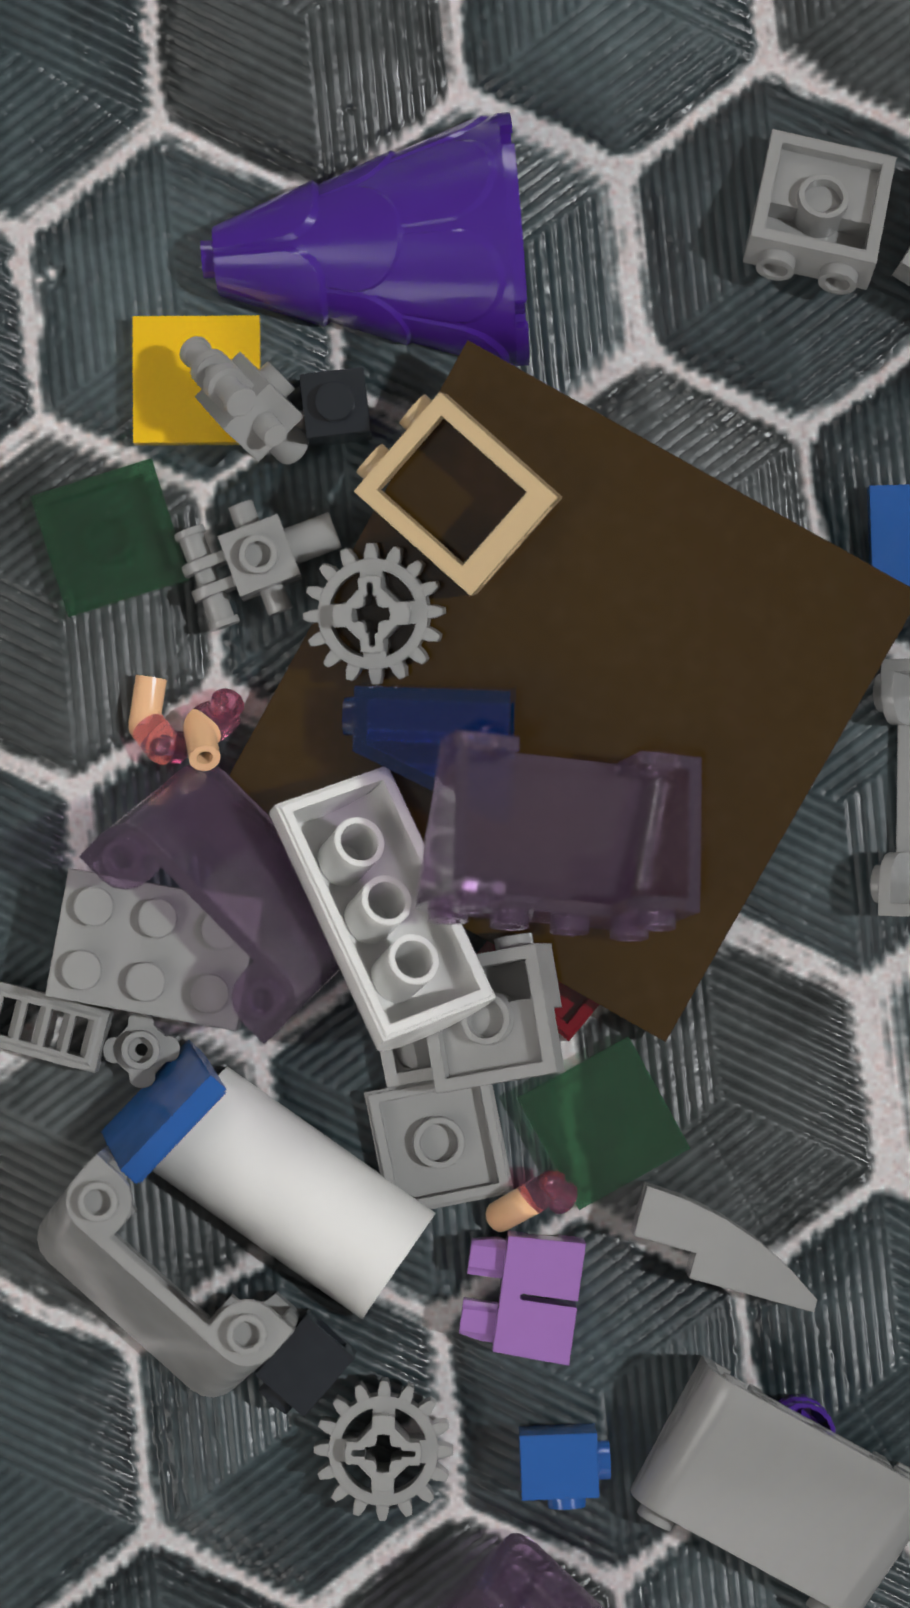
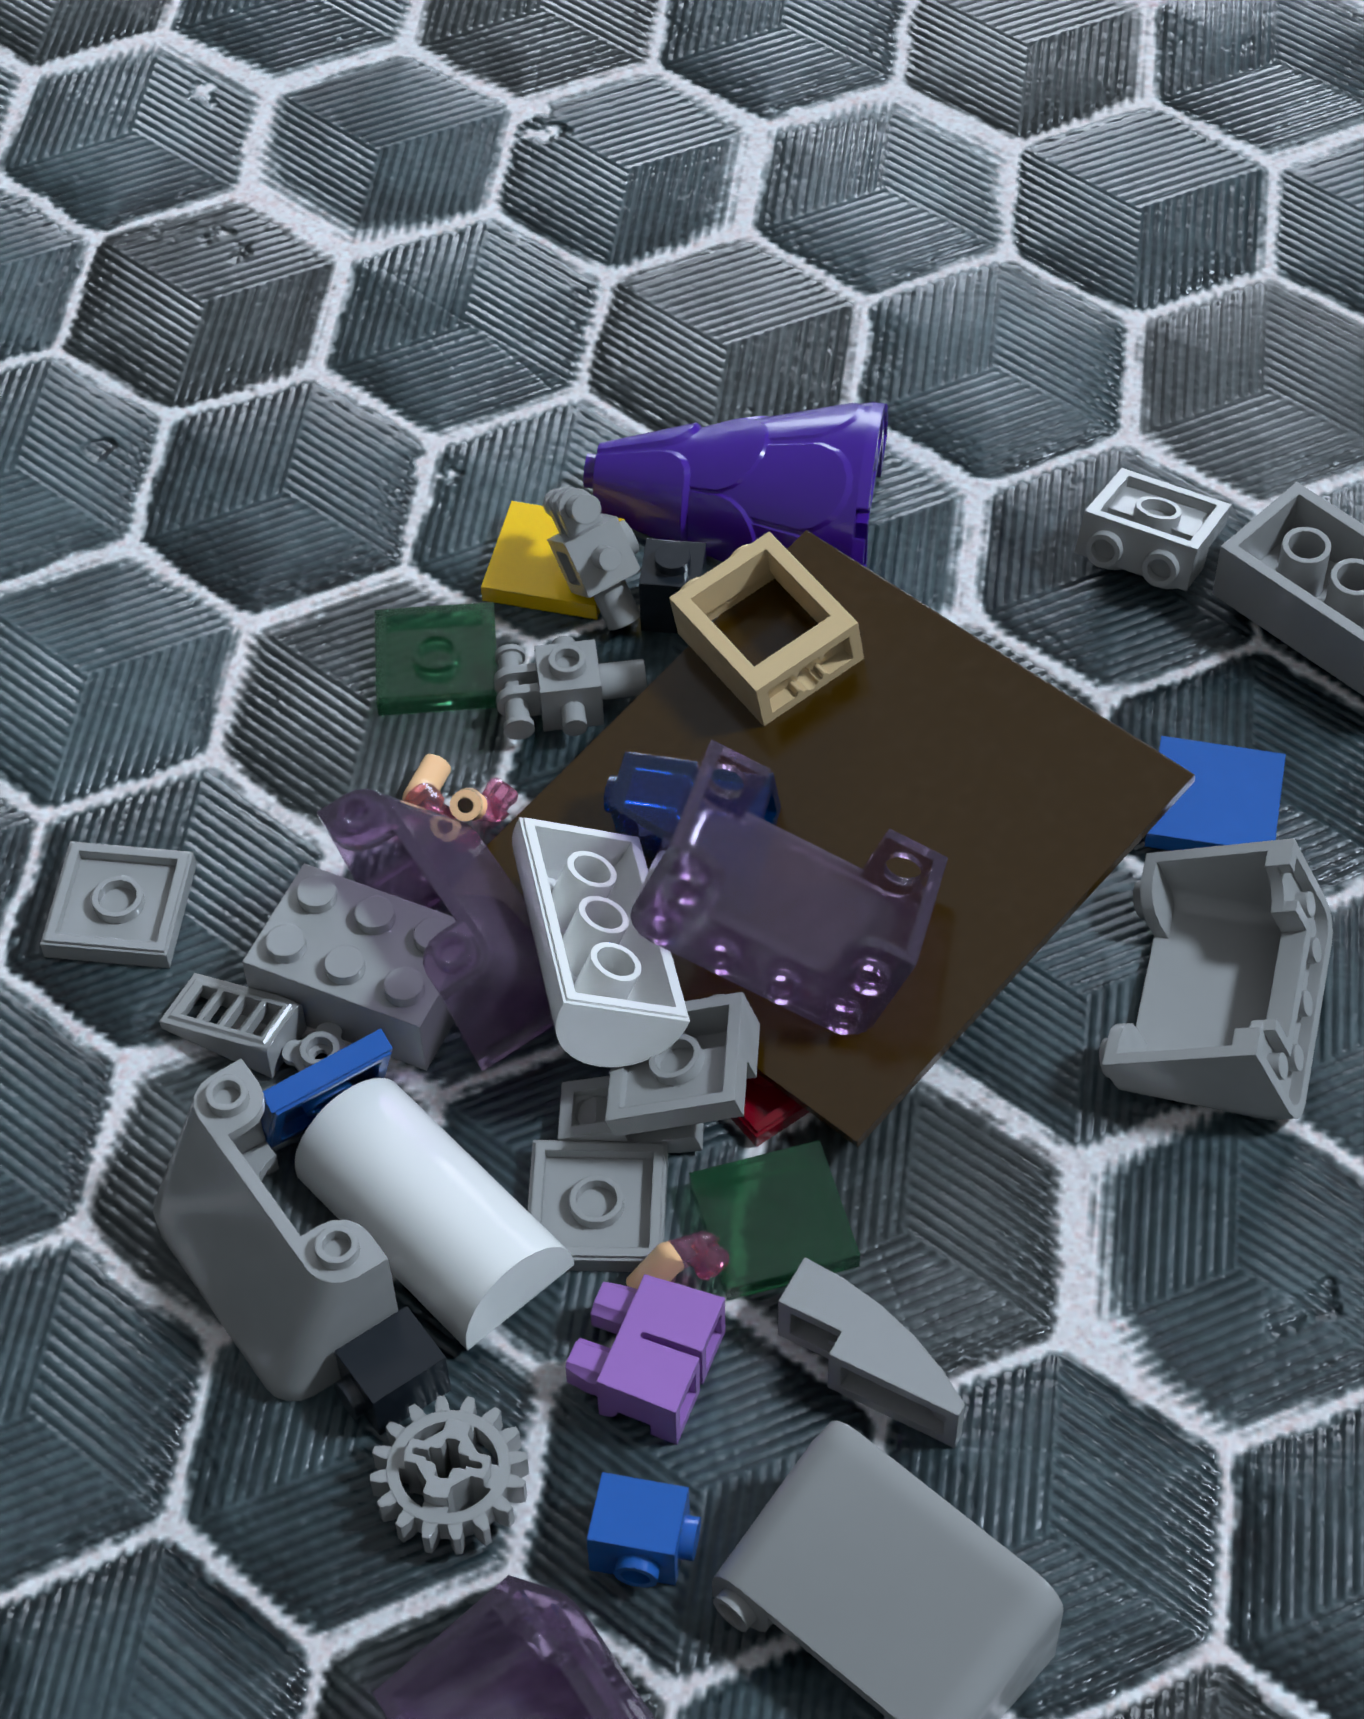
camera: 15 degrees right, 35 degrees down
light grey gear [303,543,446,684] -> none

